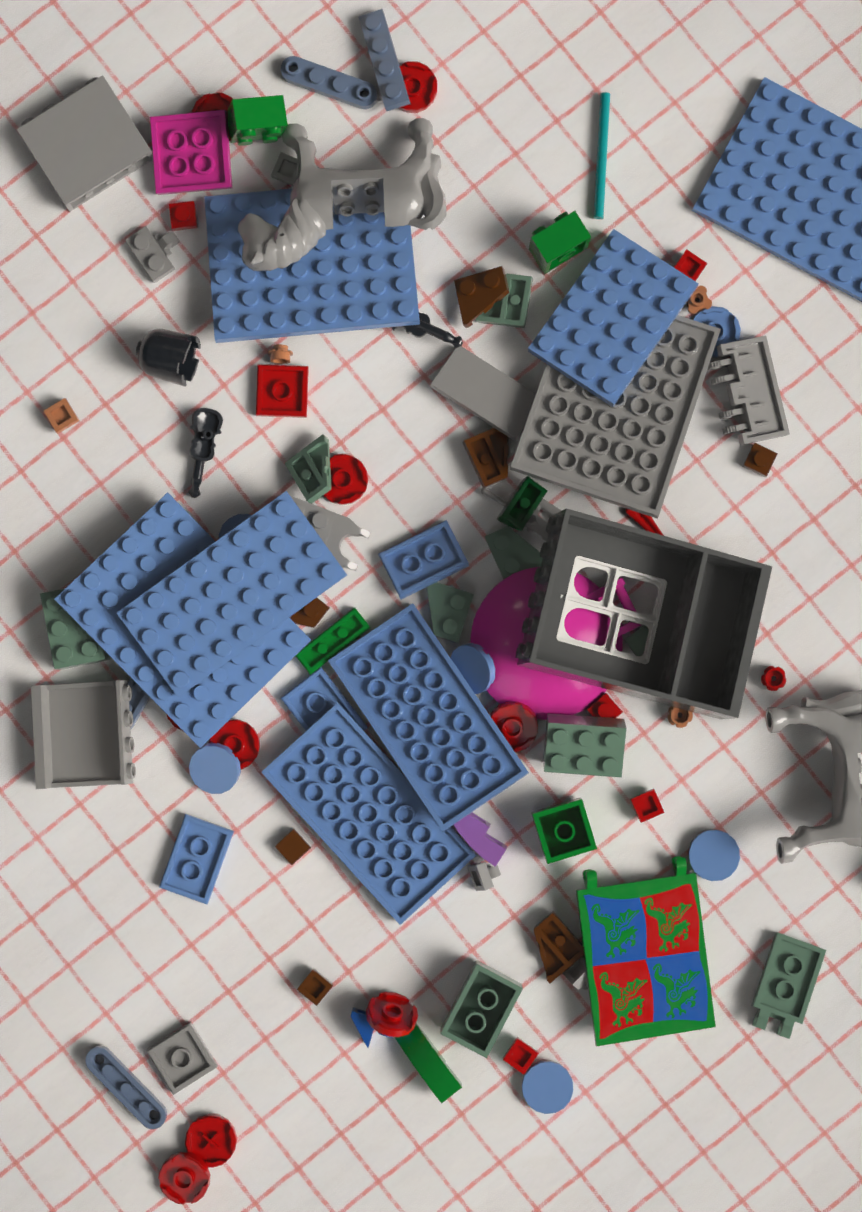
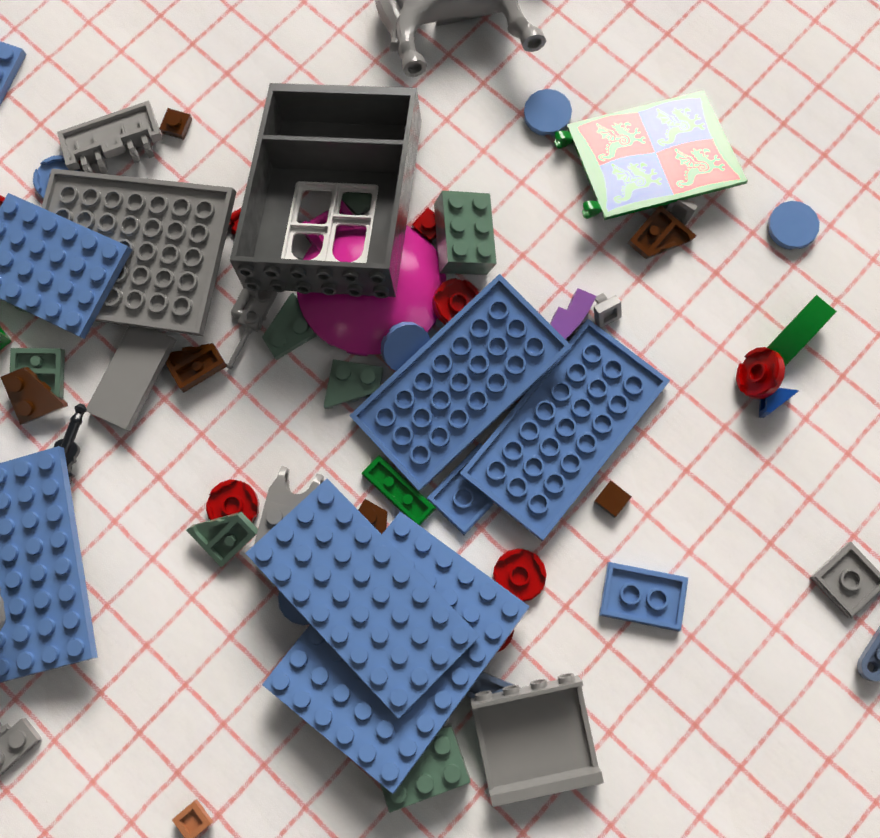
camera: 95 degrees left, 10 degrees down
black cylinder [136,329,201,387] -> none
black piece [188,408,223,498] -> none
medium blue tile [189,743,241,794] -> none
red tile [256,365,309,418] -> none
nougat plate [268,344,293,364] -> none
reddish brown plate [297,968,334,1006] -> none
medium blue tile [378,520,470,600] -> none
sand green brick [440,960,523,1058] -> none
dark green slope [496,476,548,531] -> none
red plate [503,1037,539,1075] -> none
green brick [531,798,597,864] -> none
red plate [630,789,665,823] -> none
nougat plate [667,706,693,728] -> none
nougat plate [686,286,712,314] -> none
sand green tile [751,932,826,1039] -> none
red plate [761,666,786,691] -> none

